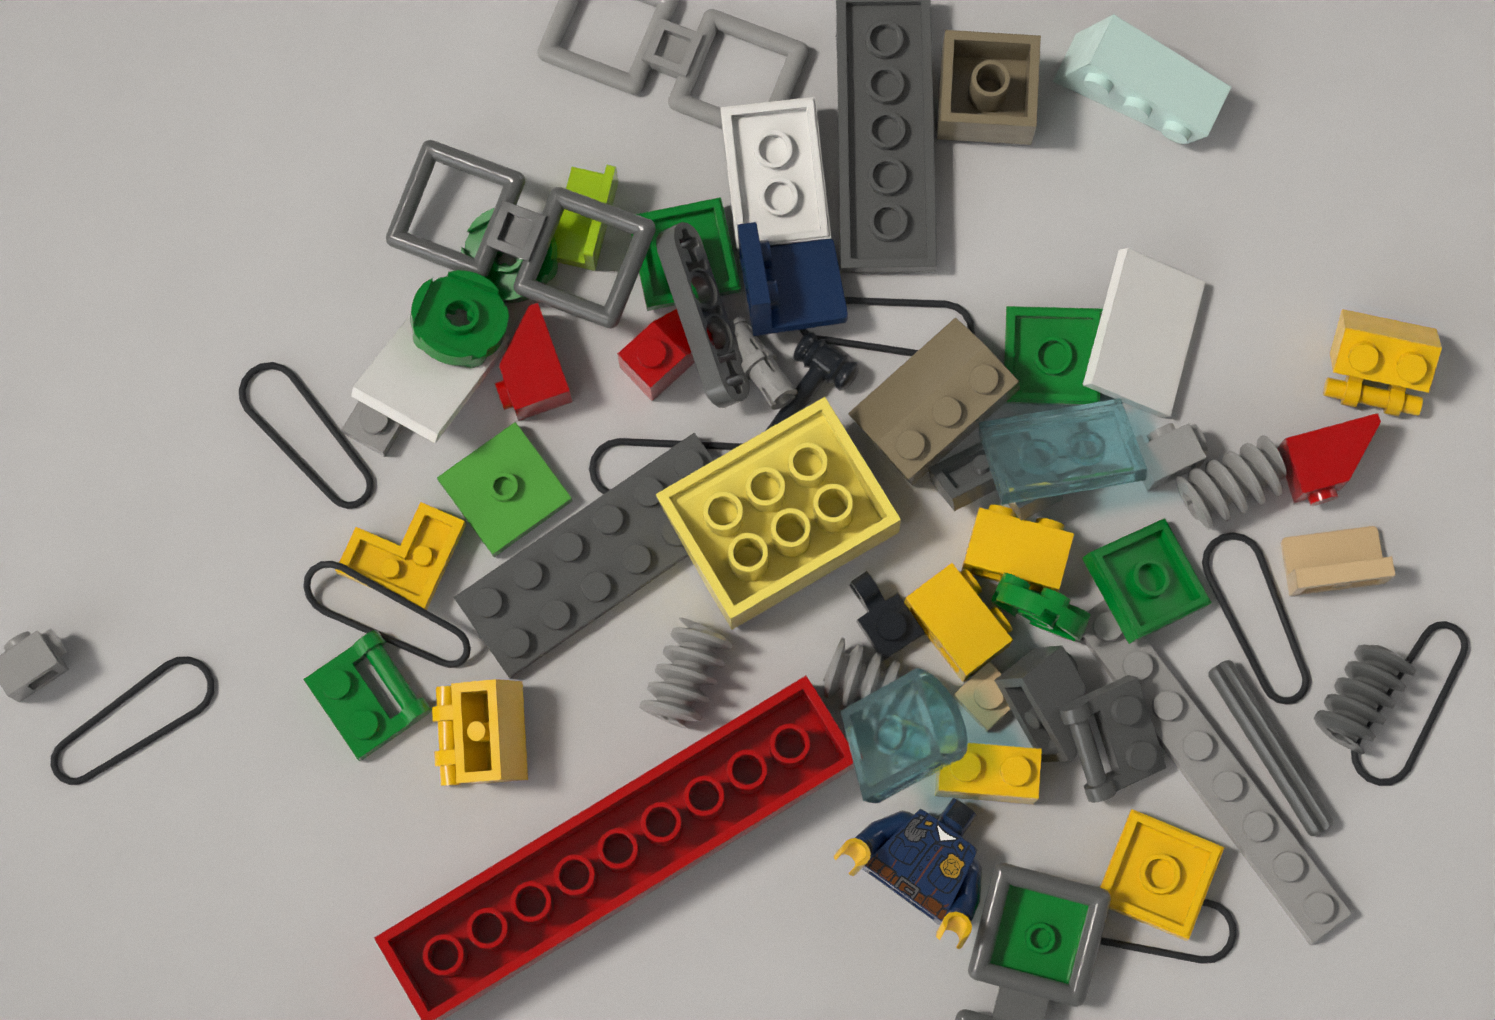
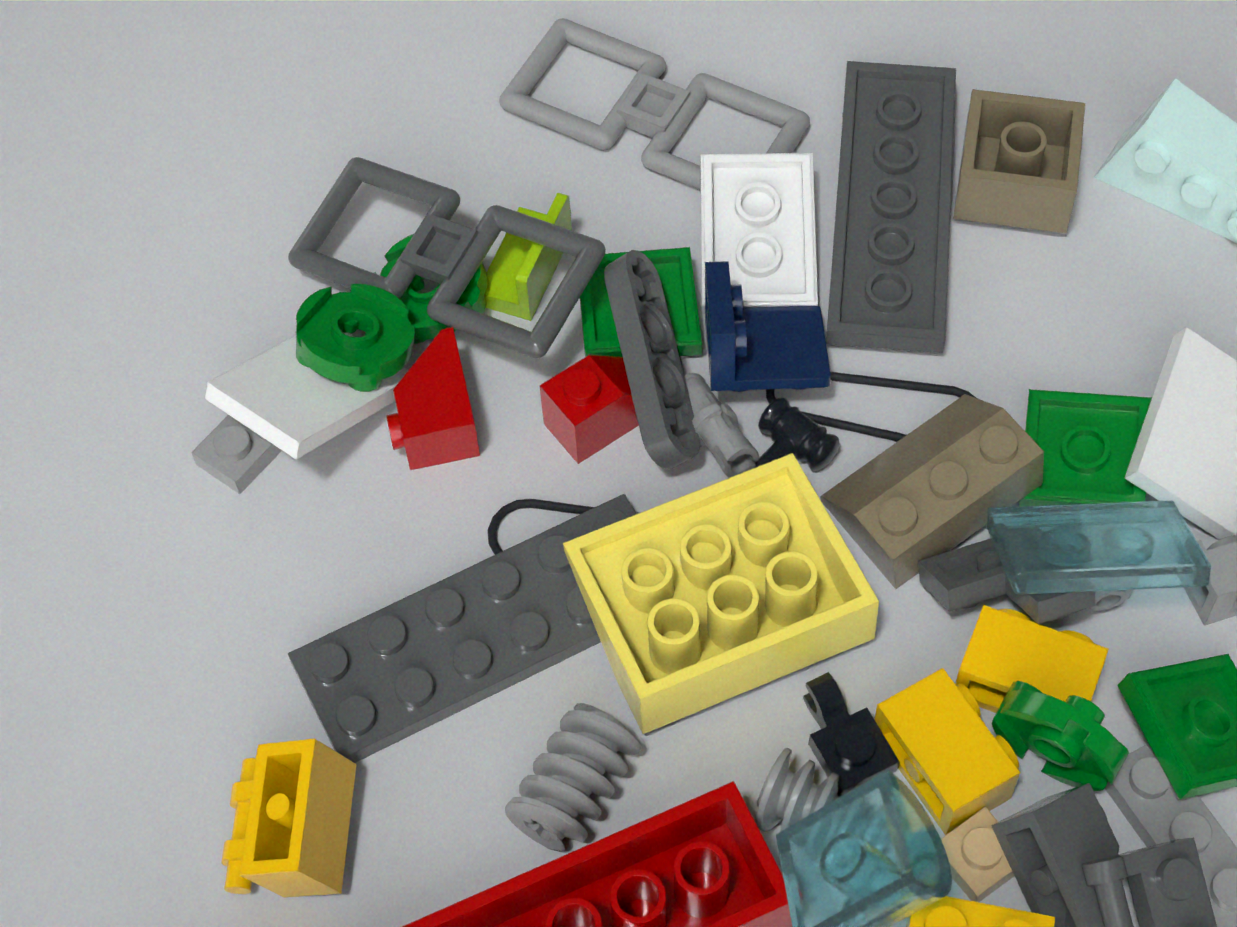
camera: 10 degrees right, 20 degrees down
black piece [239,362,374,509] -> none
black piece [303,561,471,668] -> none
green plate [303,630,432,761] -> none
yellow plate [335,502,467,610] -> none
bright green plate [437,422,572,557] -> none

